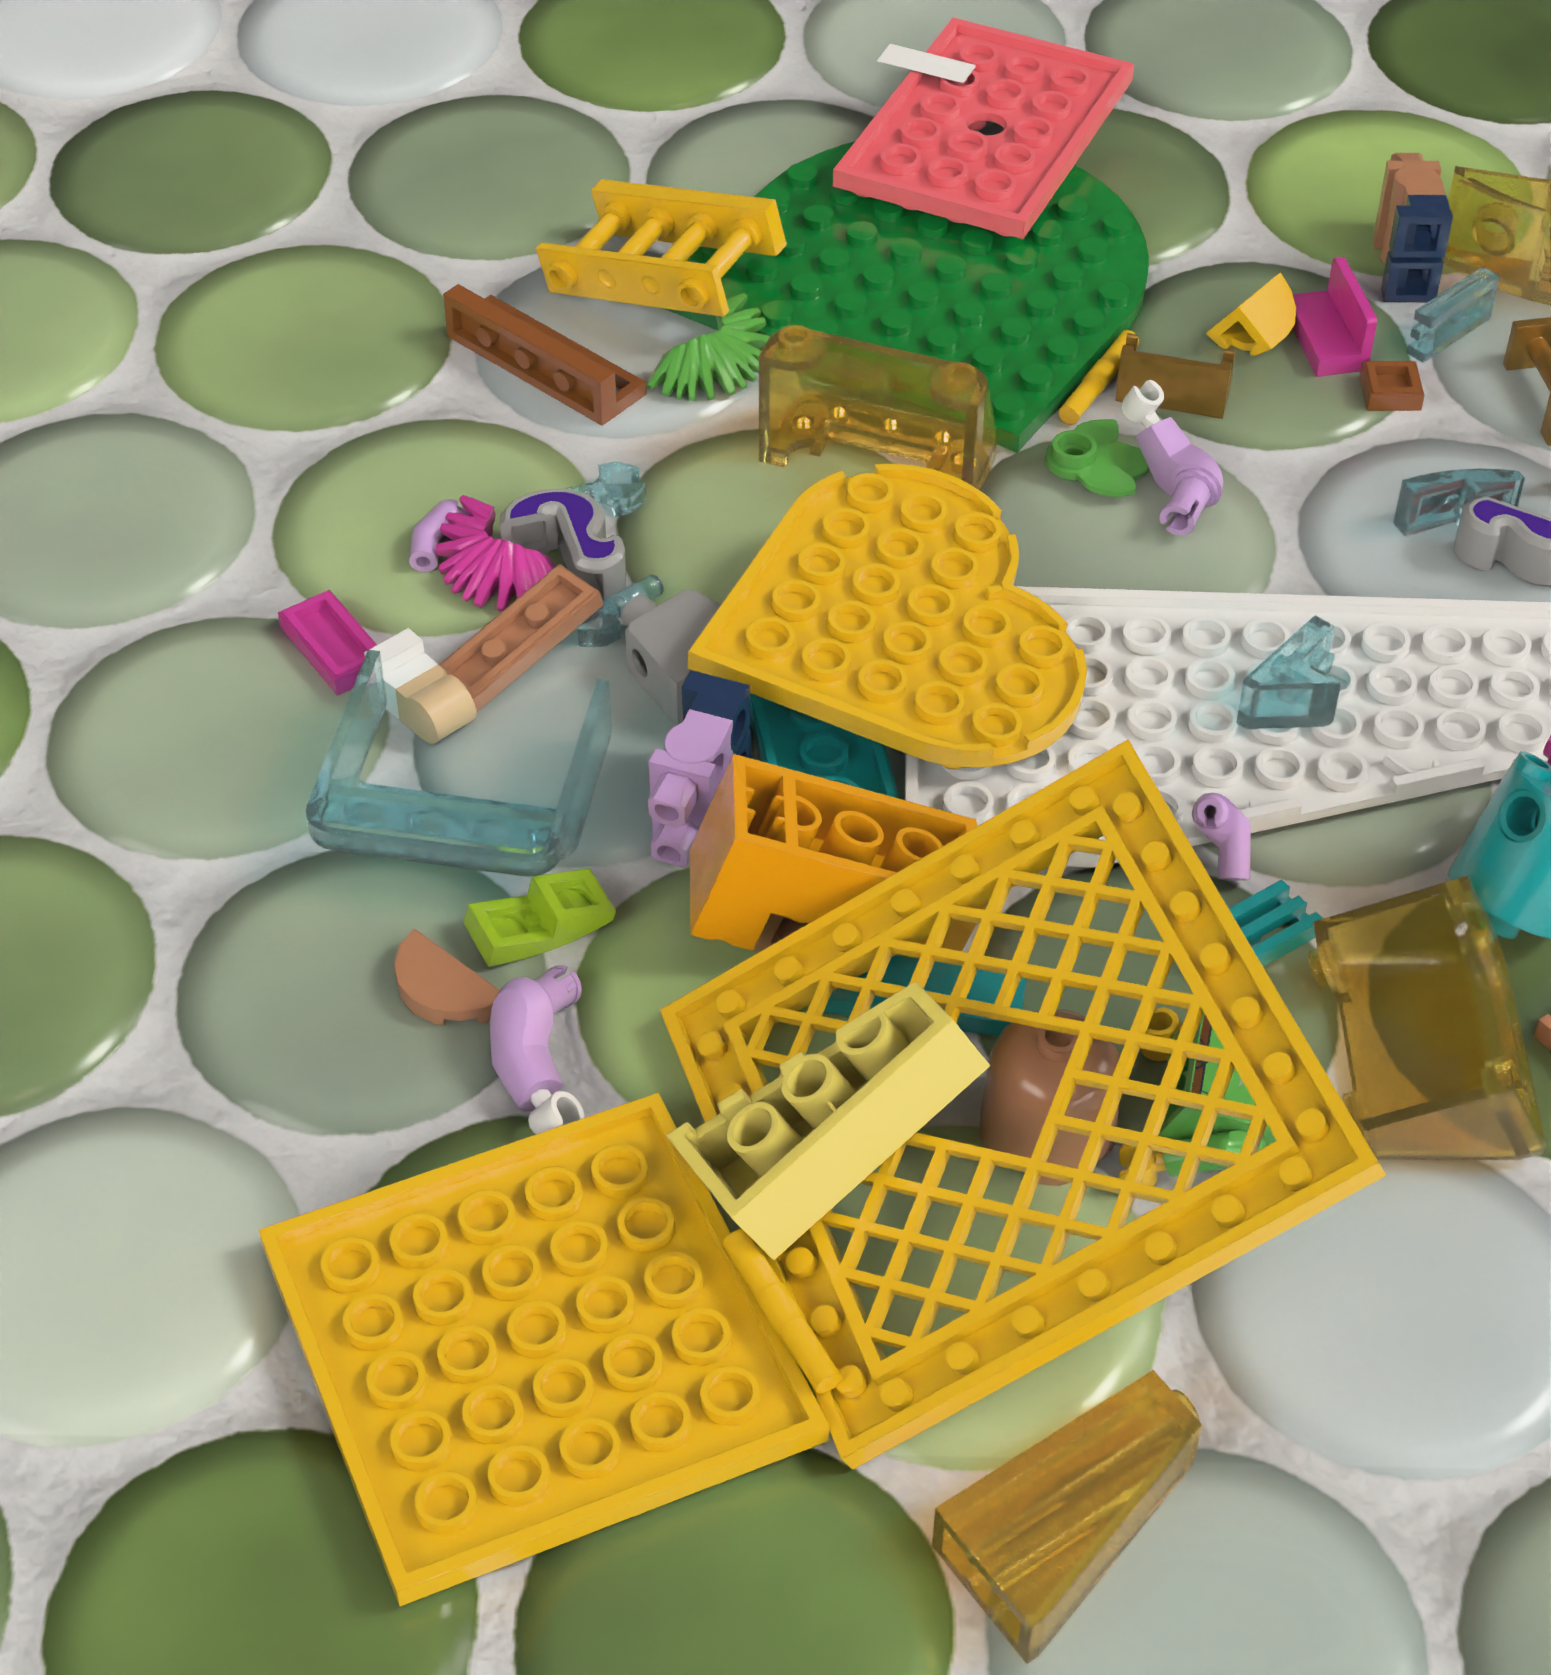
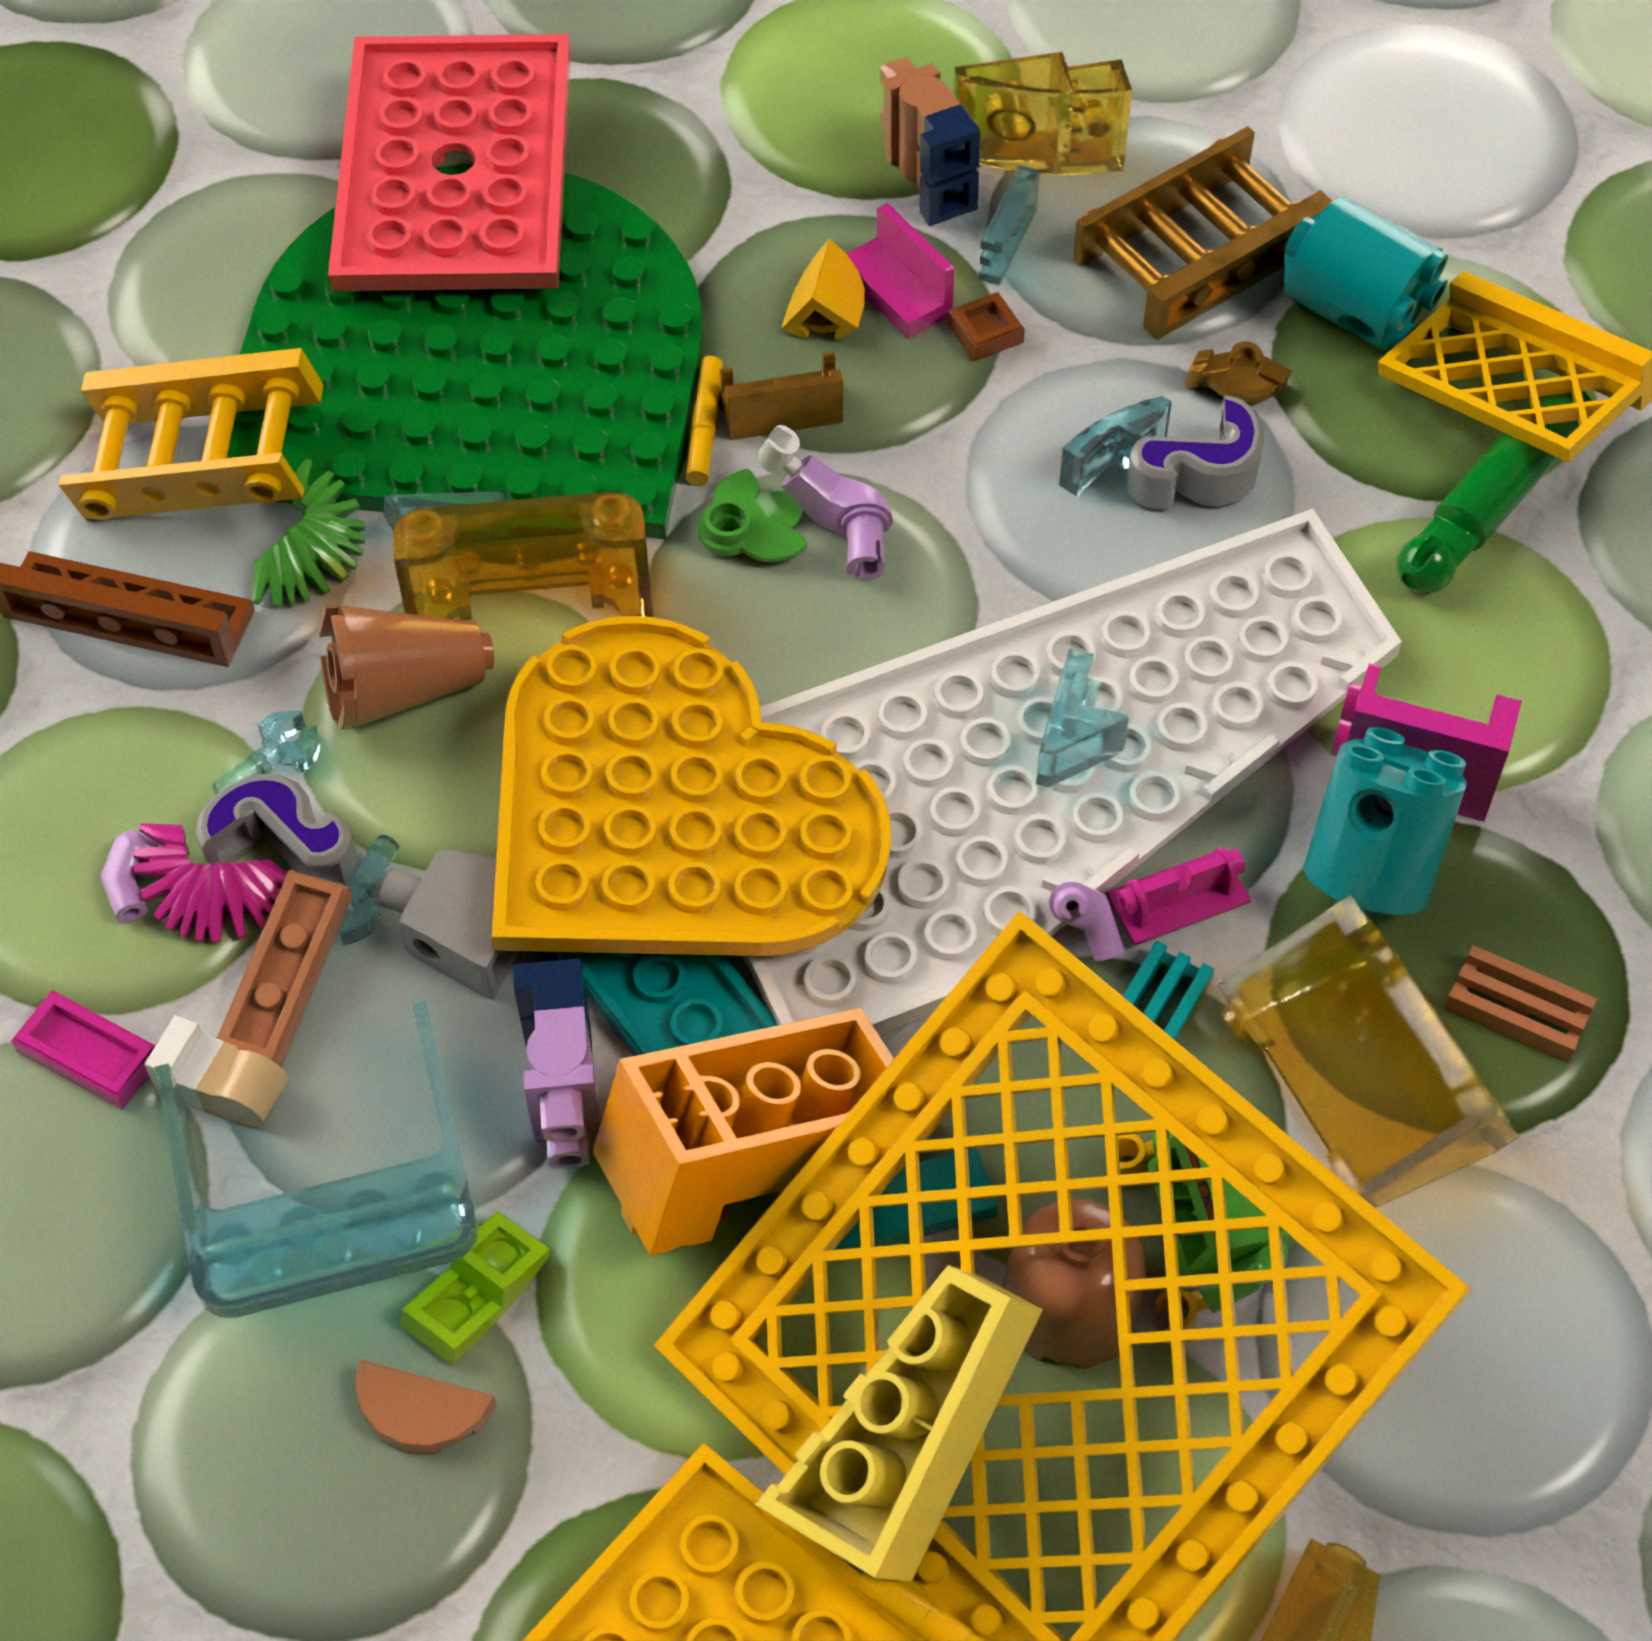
camera: 25 degrees left, 10 degrees up
lavender arm [490,965,584,1134] -> none
white sticker [877,44,976,83] -> none
none -> nougat cone [319,605,494,730]
none -> dark pink hinge [1106,846,1251,946]

